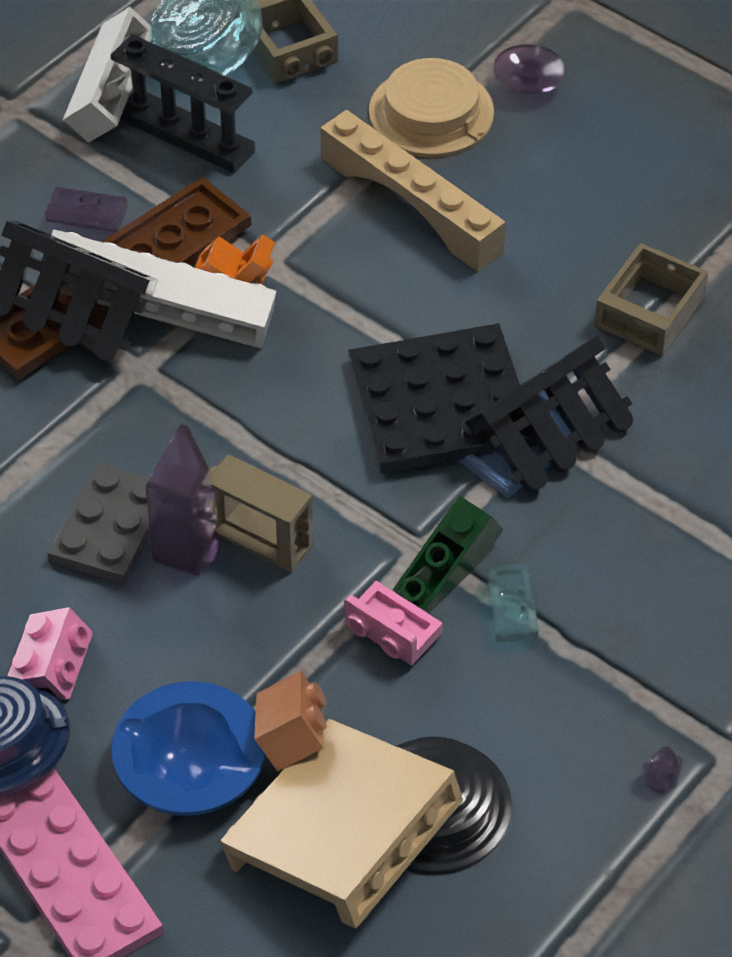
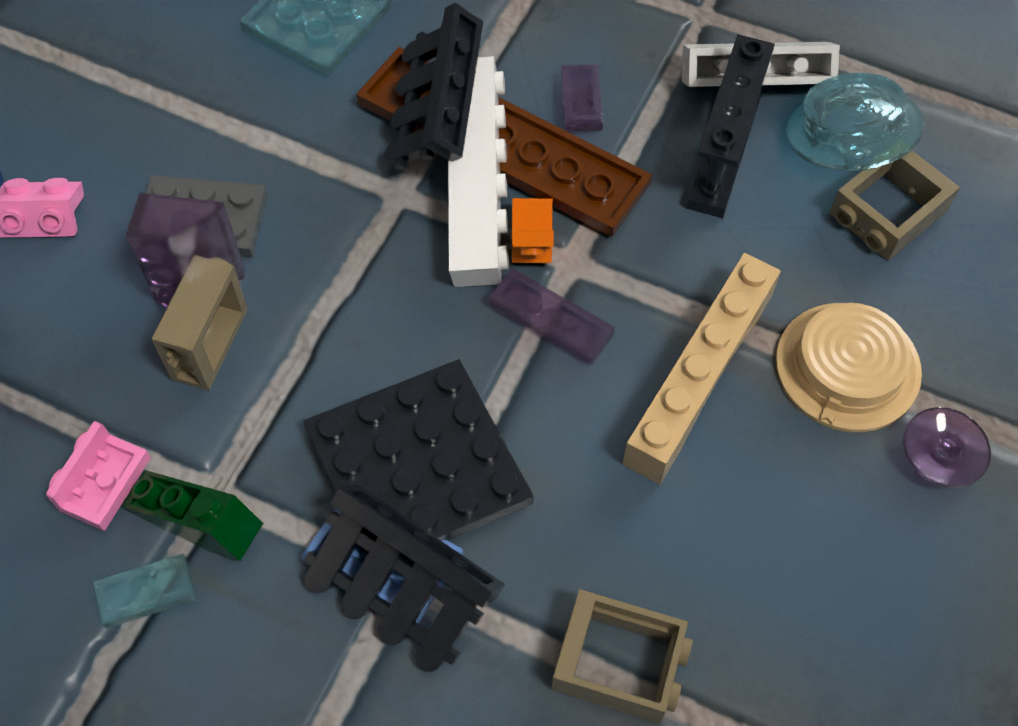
camera: 75 degrees right, 10 degrees up
none -> clear purple plate [489,269,615,365]

